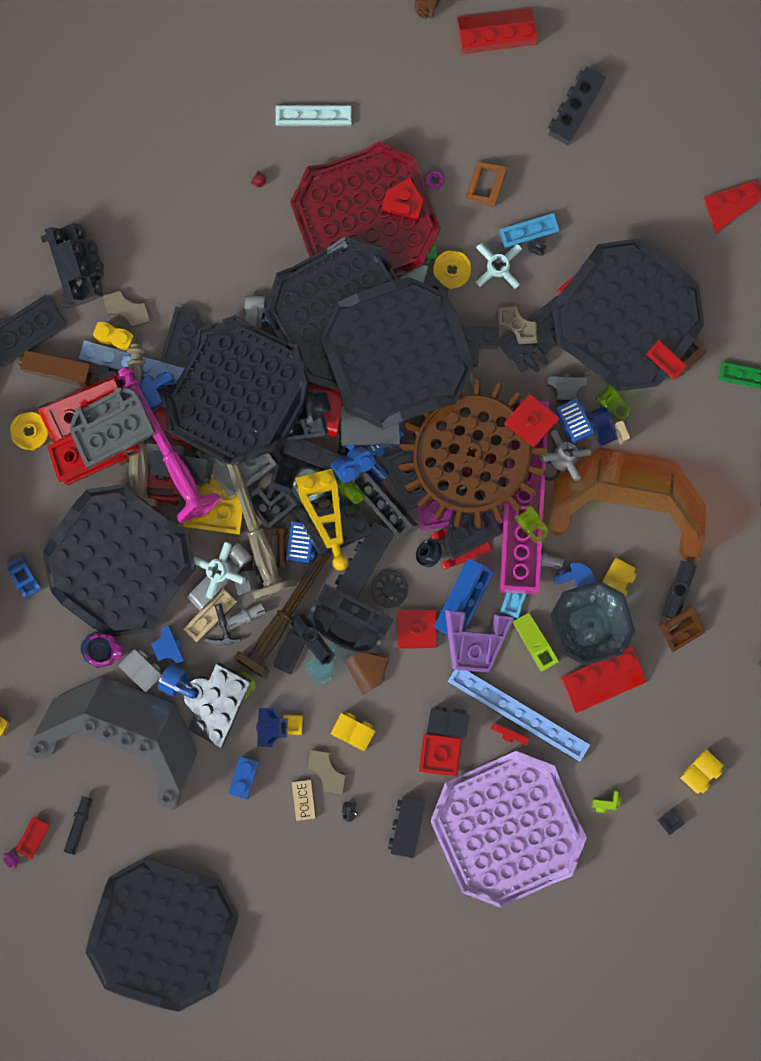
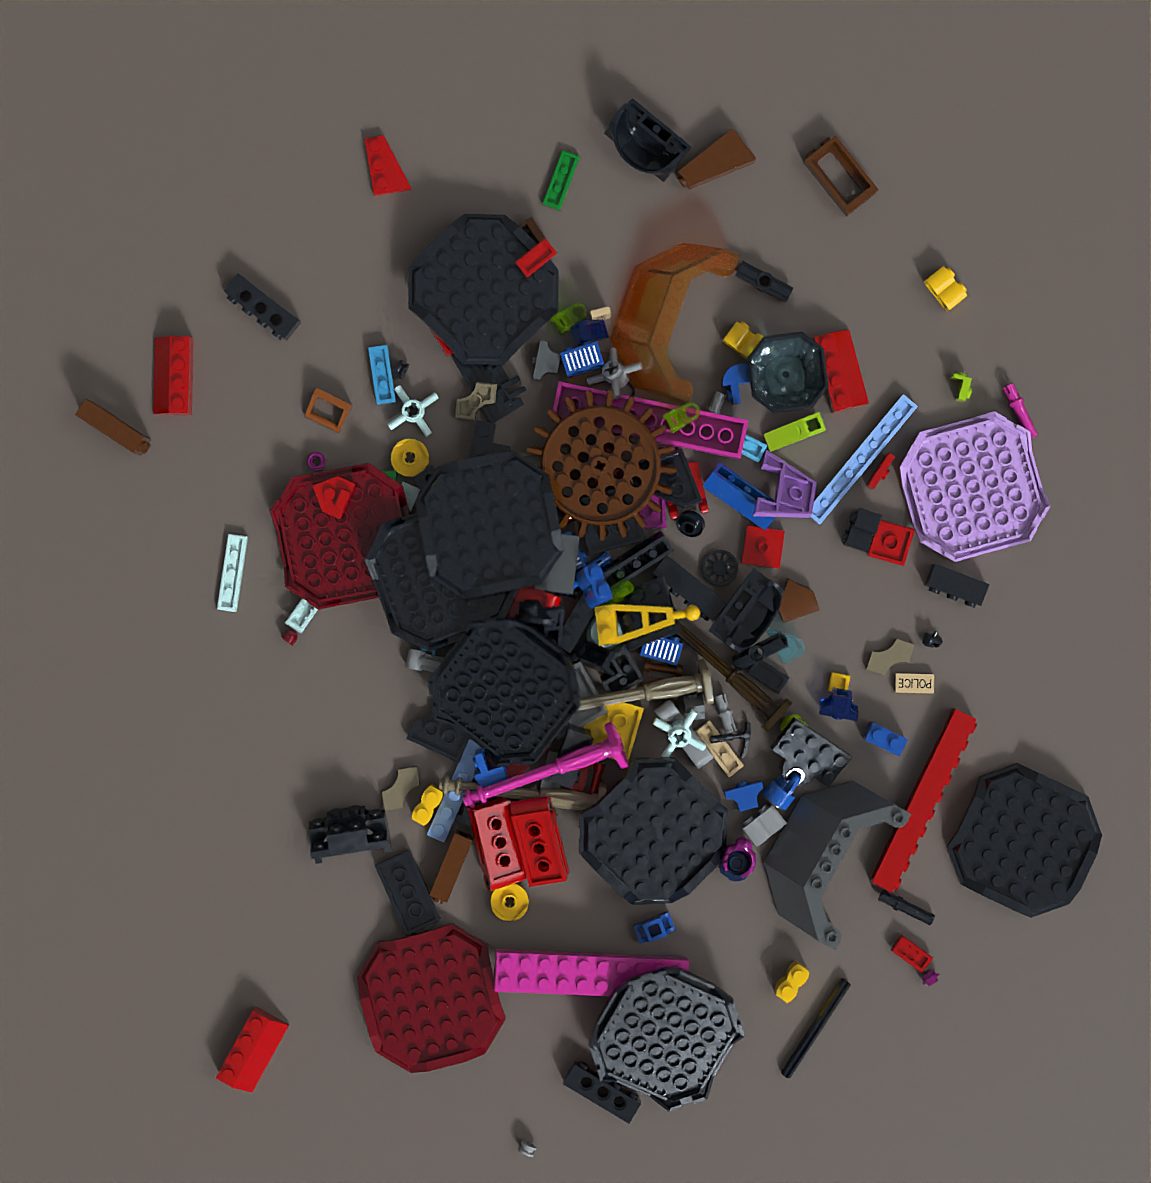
camera: 80 degrees left, 5 degrees up
dark grey plate [69,388,156,468] -> none
yellow brick [330,712,375,752] -> none
red plate [504,394,559,448] -> none
black plate [657,808,685,835] -> none
reddish brown plate [658,605,705,652] -> none
none -> light aqua plate [285,598,318,634]
none -> red brick [870,708,977,892]
none -> dark pink pin [1002,383,1038,438]

